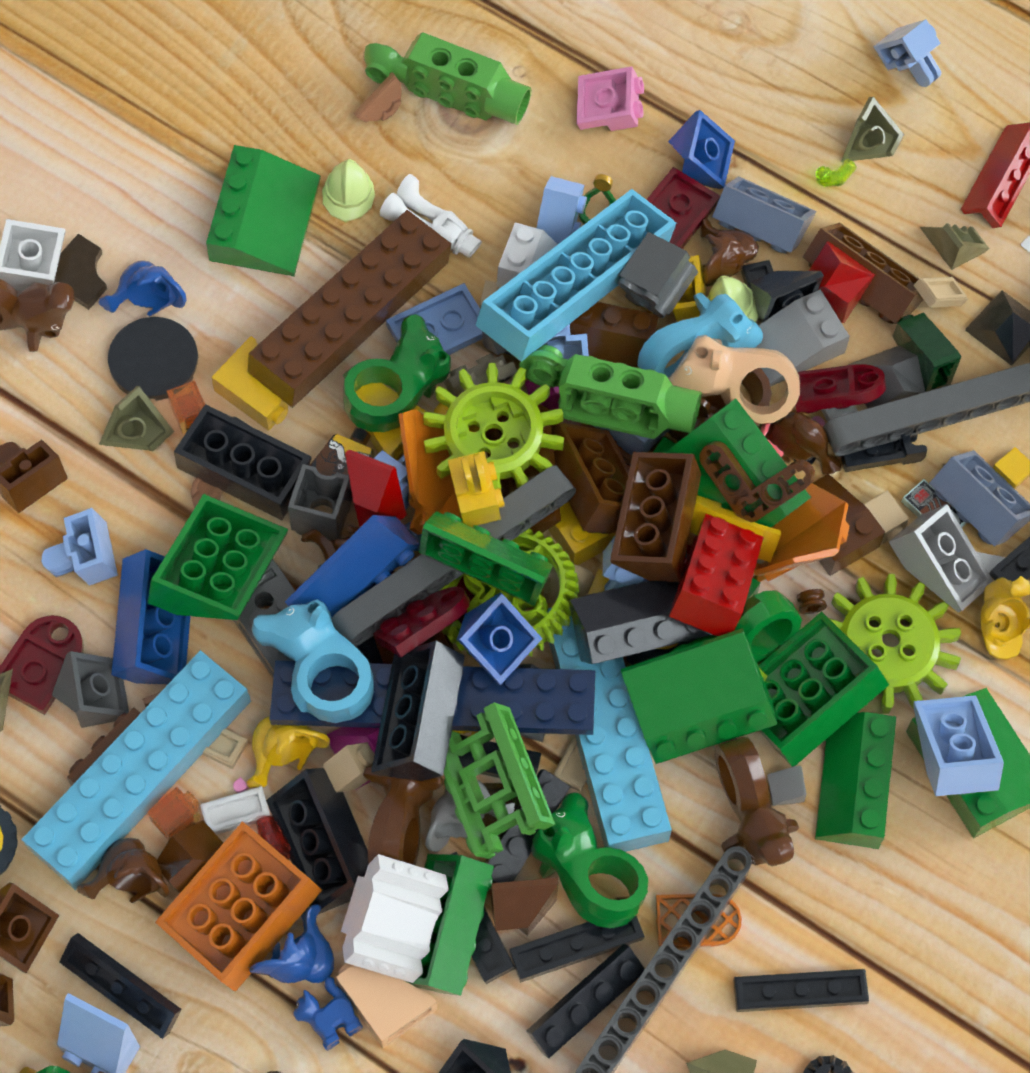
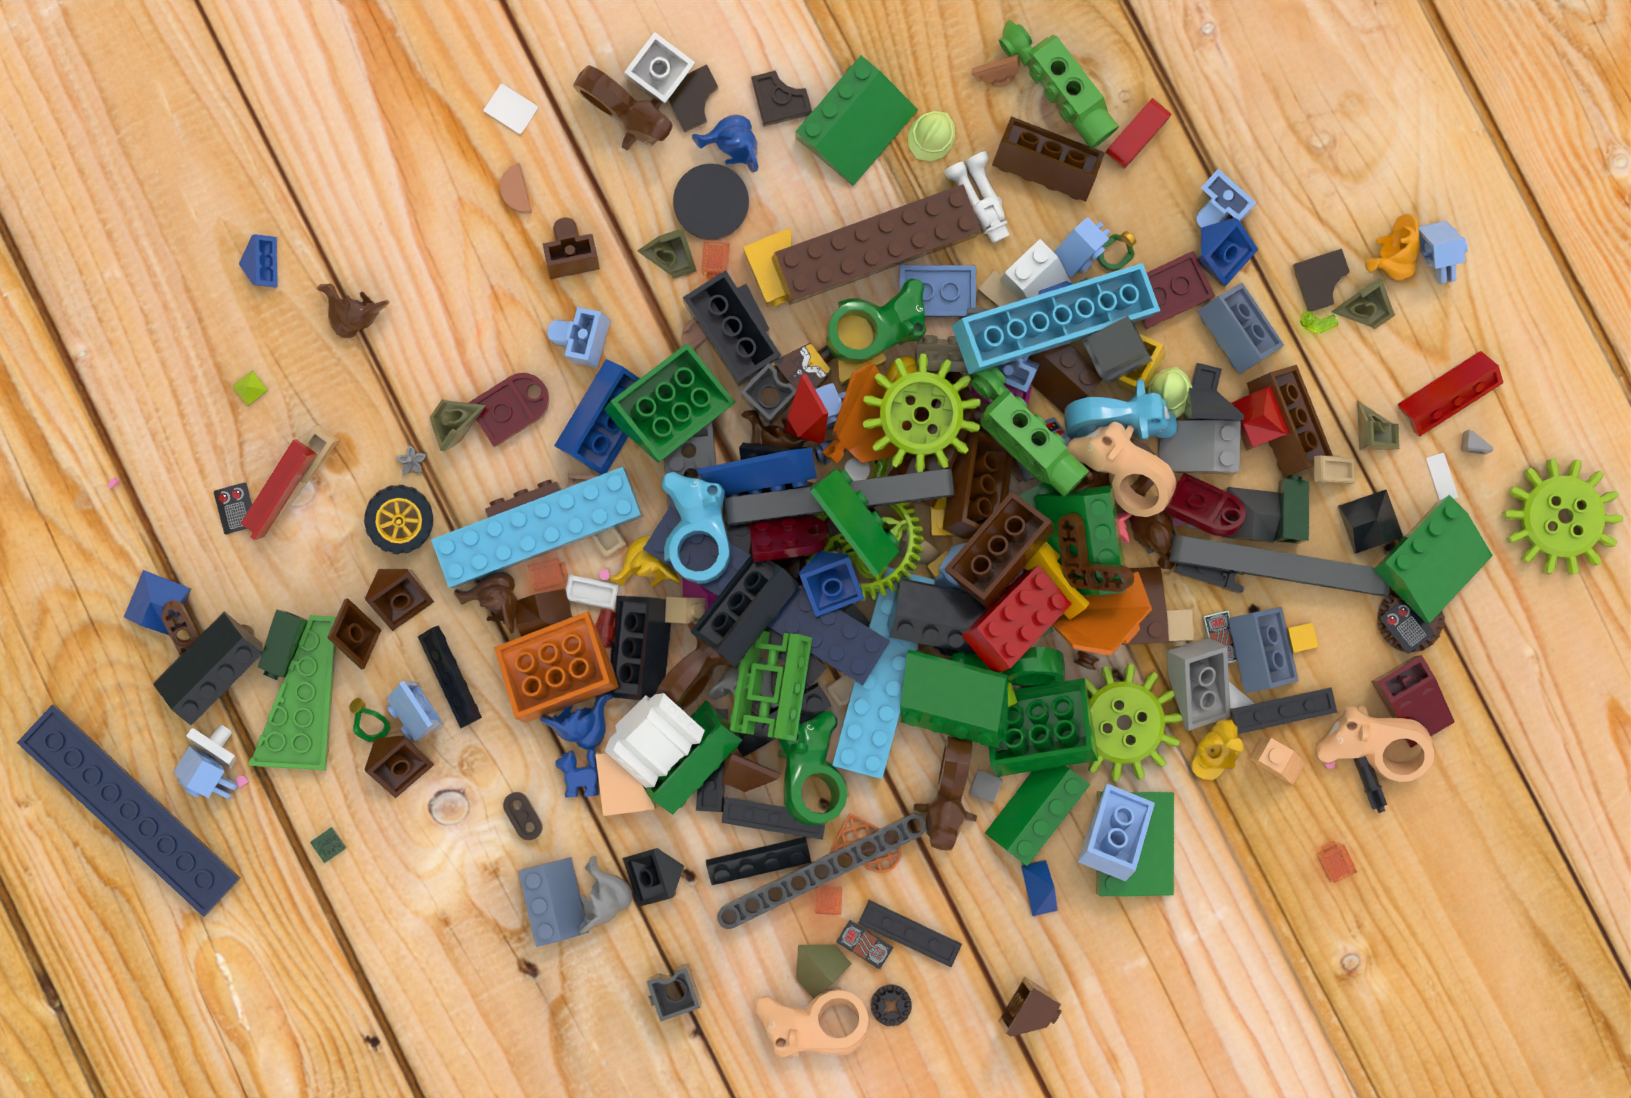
camera: 30 degrees right, 20 degrees up
dark grey slope [52,651,129,728] -> none
yellow brick [448,451,505,527] -> none
bright pink plate [577,66,644,131] -> none
reddish brown piece [701,218,759,287] -> none
none -> dark brown tile [751,70,812,126]
none -> clear orange brick [815,886,842,915]
none -> tile [836,920,893,969]
none -> reddish brown slope [992,116,1105,202]
none -> reddish brown slope [998,977,1062,1037]
none -> blue slope [1021,860,1058,916]
none -> red beam [1105,98,1172,169]
none -> light blue brick [1196,169,1258,228]
none -> dark brown tile [1292,249,1350,313]
none -> light orange piece [1365,214,1420,281]

